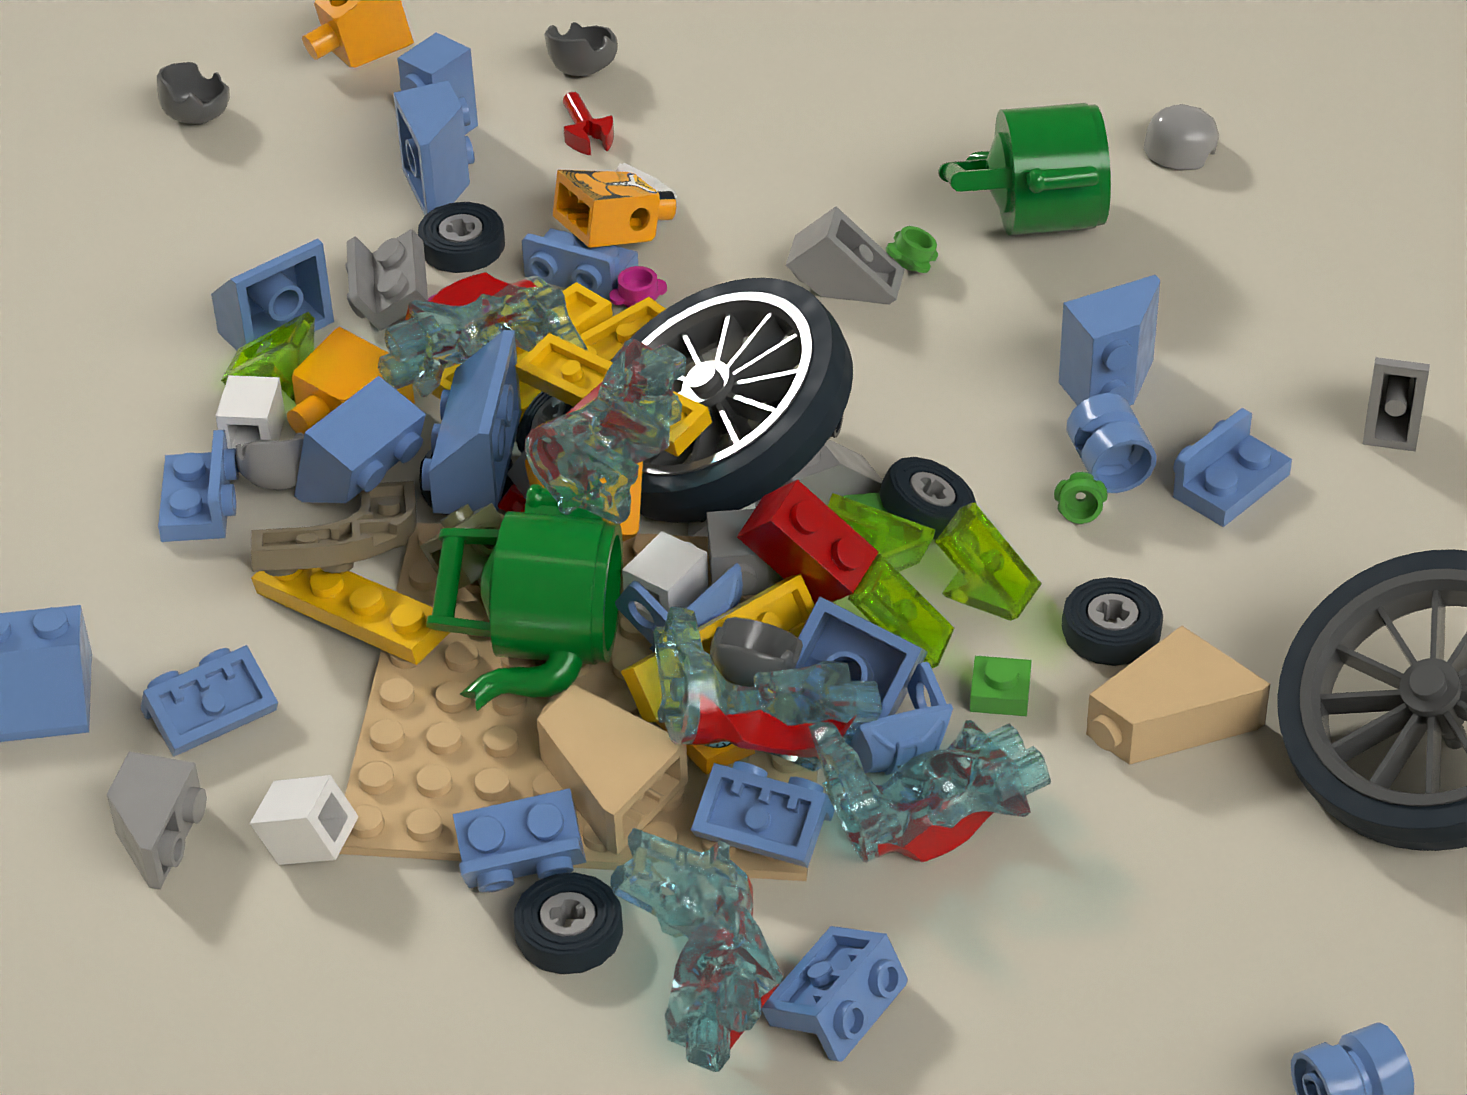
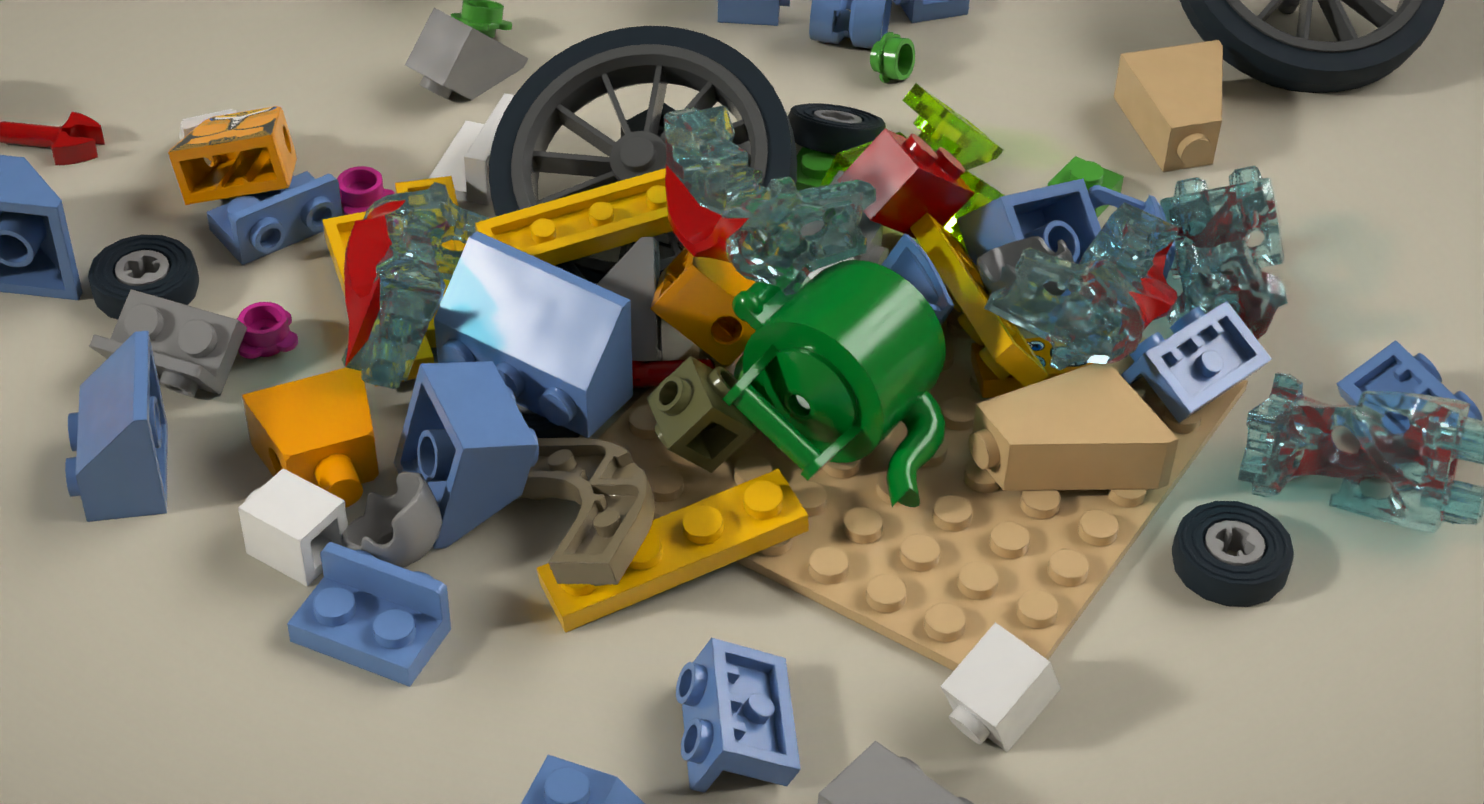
camera: 65 degrees left, 0 degrees up
clear neon green slope [221,312,315,402] -> none
medium blue bracket [453,788,586,892] -> none
black bush [1061,577,1163,666] -> none

